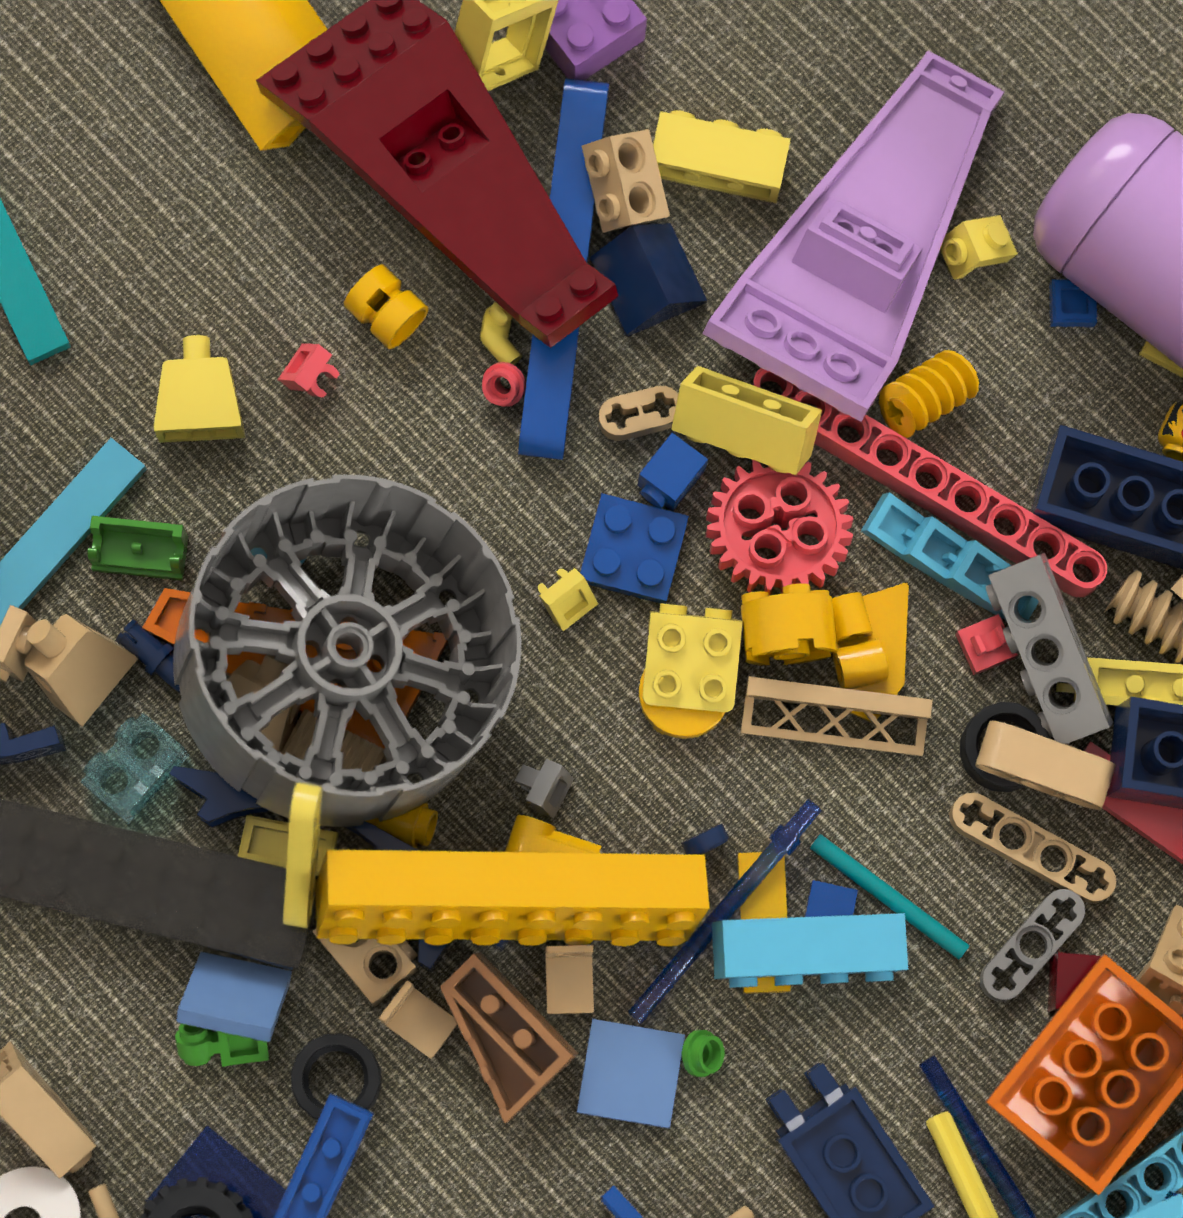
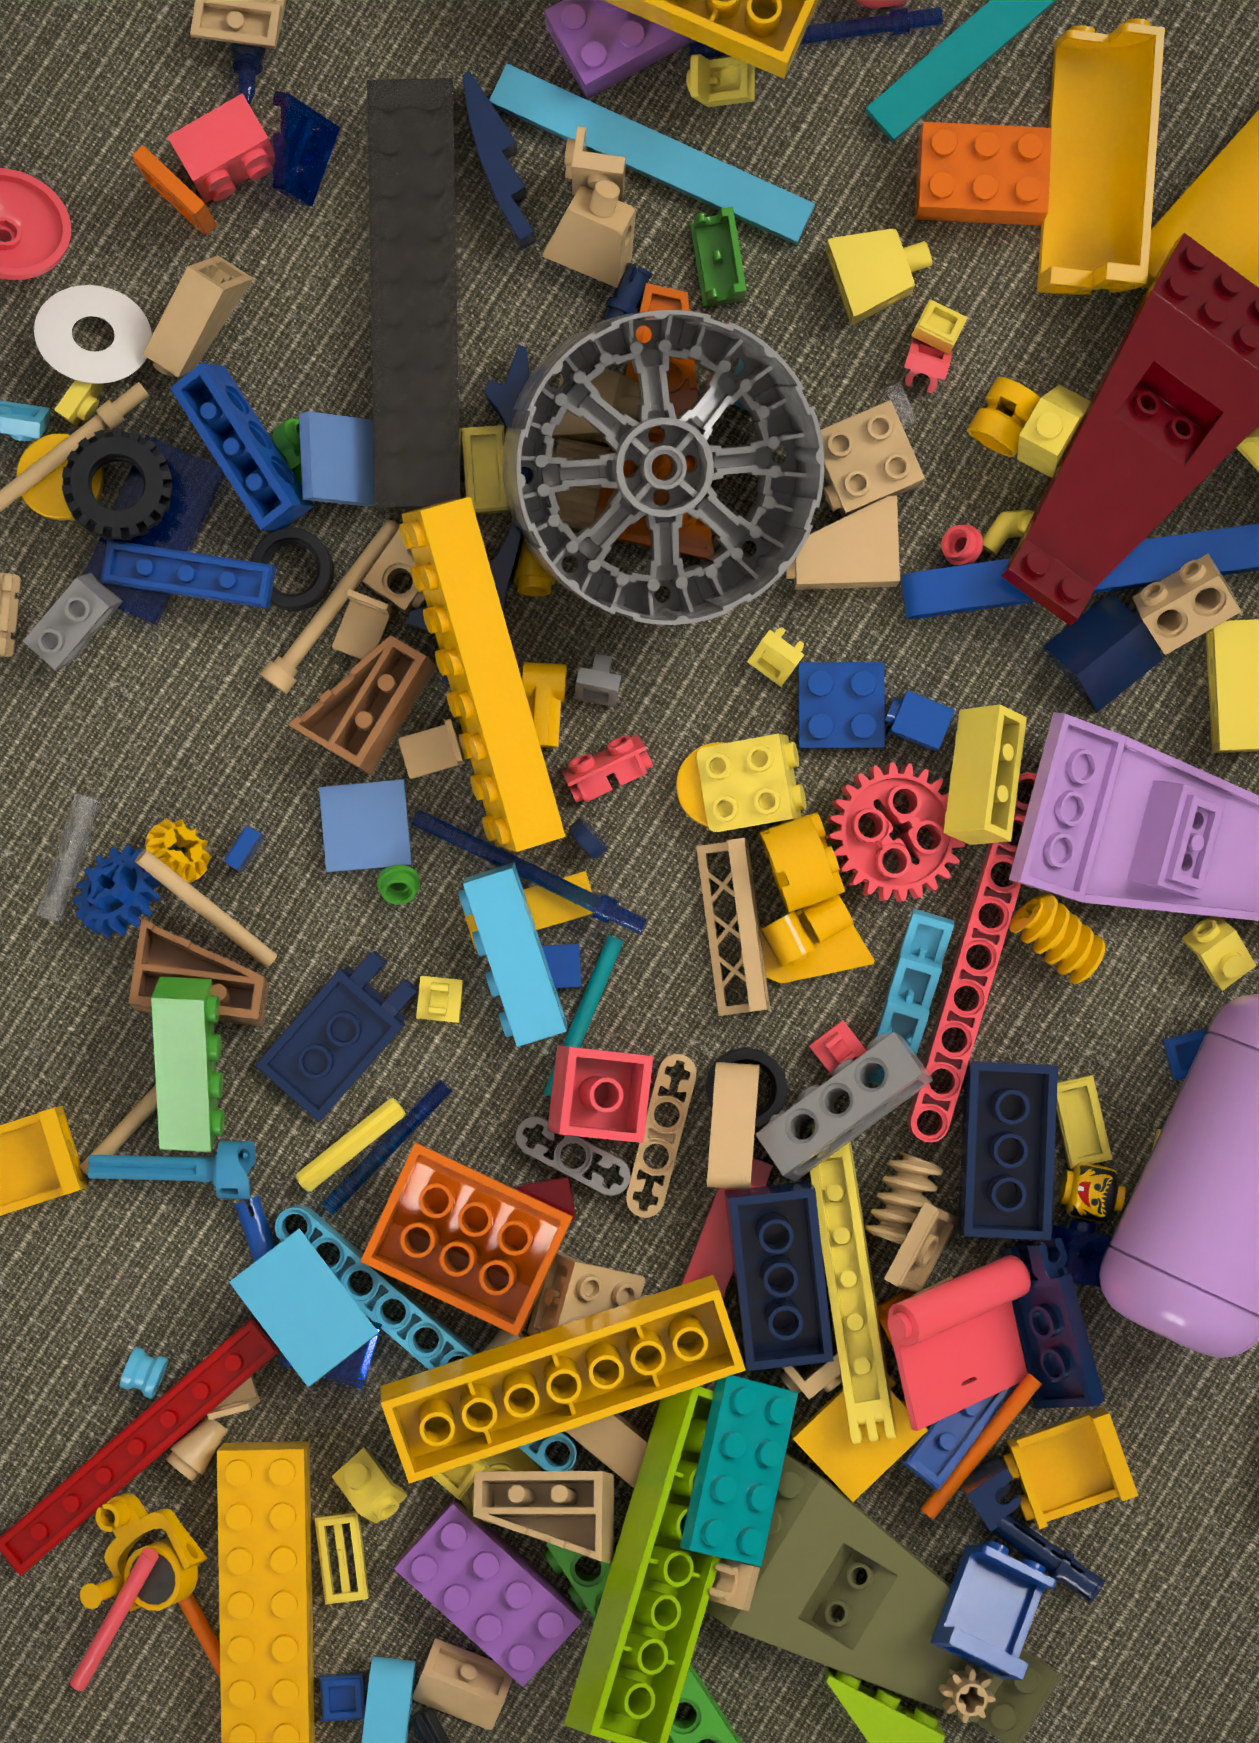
camera: 85 degrees right, 10 degrees up
clear light blue brick [81,712,190,824] -> none
light yellow beam [283,782,322,928] -> none
tan beam [598,386,678,441] -> none
none -> blue brick [170,363,314,531]
none -> tan piece [259,520,399,695]
none -> light yellow tile [416,976,464,1023]
none -> coral brick [547,1045,653,1143]
none -> coral hinge [561,734,653,803]
none -> tan slope [786,495,900,590]
none -> tan brick [820,400,925,518]
none -> clear tile [881,382,917,432]
none -> light yellow tile [911,299,968,355]
none -> orange brick [914,122,1052,226]
none -> light yellow slope [1017,384,1091,478]
none -> yellow cylinder [1037,18,1165,295]
none -> light yellow tile [1056,1075,1112,1169]

